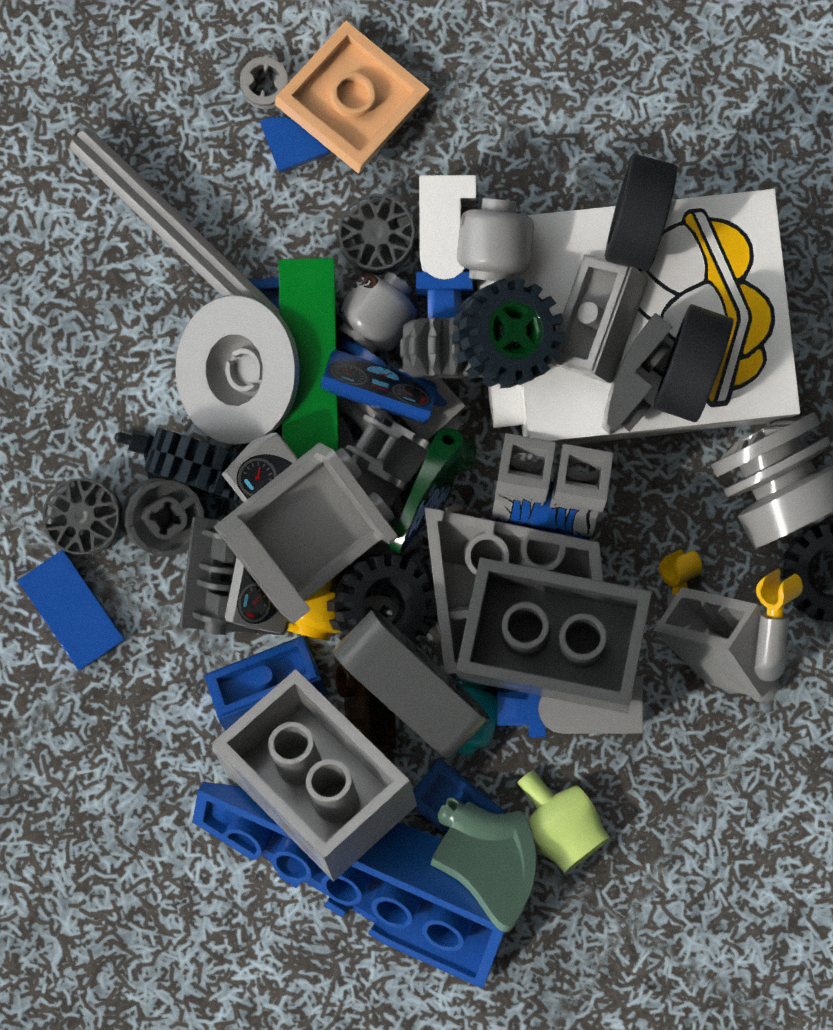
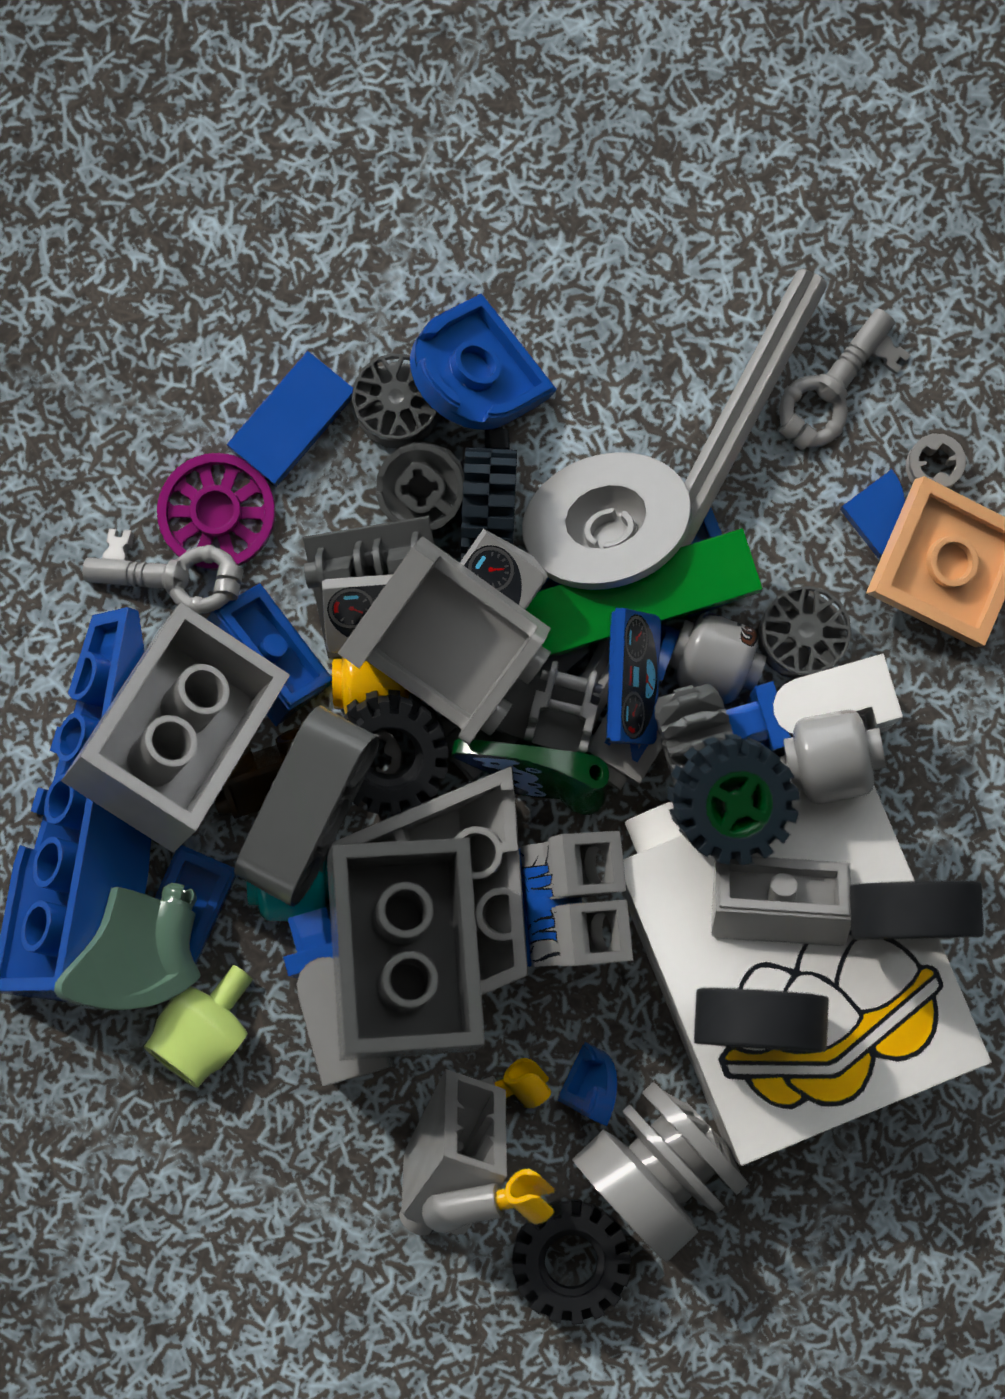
camera: 75 degrees right, 5 degrees down
dark grey slope [602,313,673,435] -> none
none -> light grey piece [82,529,244,615]
none -> magenta wheel [157,453,276,571]
none -> blue tile [410,293,557,430]
none -> blue tile [558,1042,617,1126]
none -> light grey piece [779,309,911,451]

